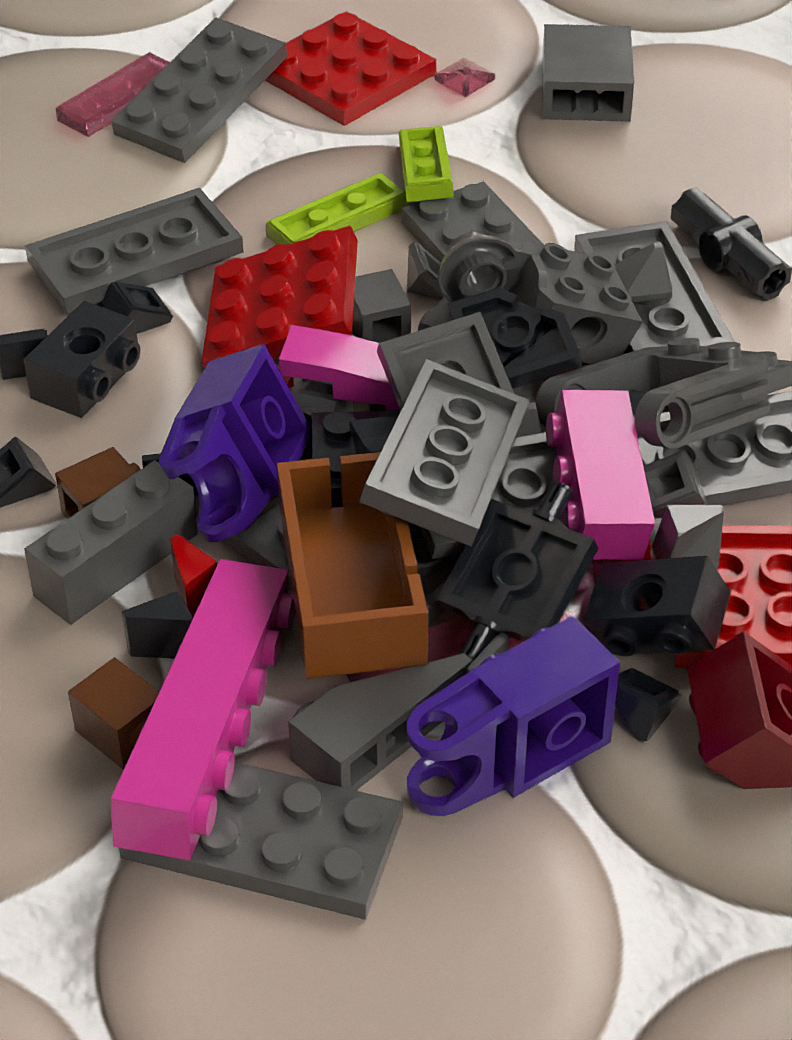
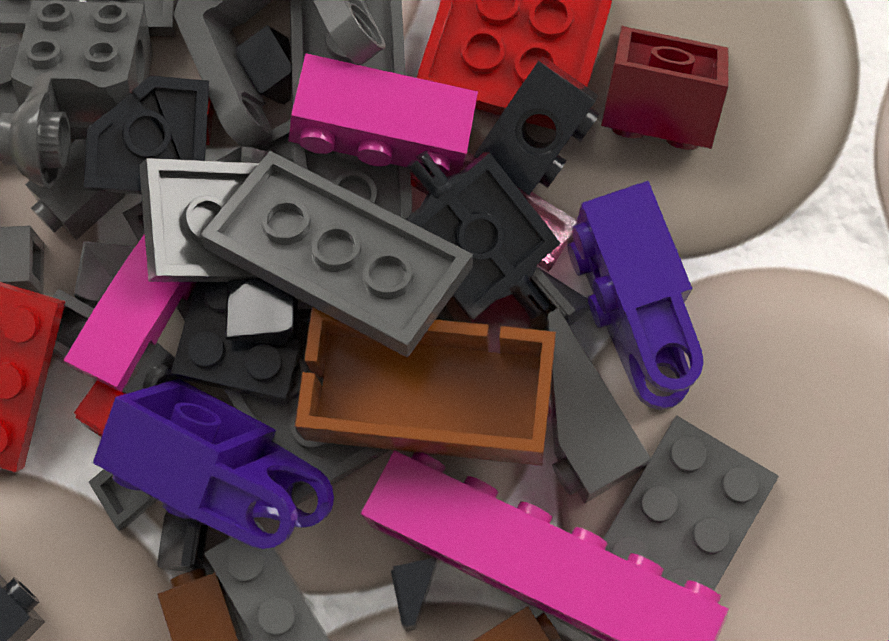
camera: 75 degrees left, 30 degrees up
red slope [170,534,217,618] -> none
black slope [615,668,682,742] -> none
dark grey slope [644,449,708,519] -> none
dark grey slope [652,505,724,569] -> none

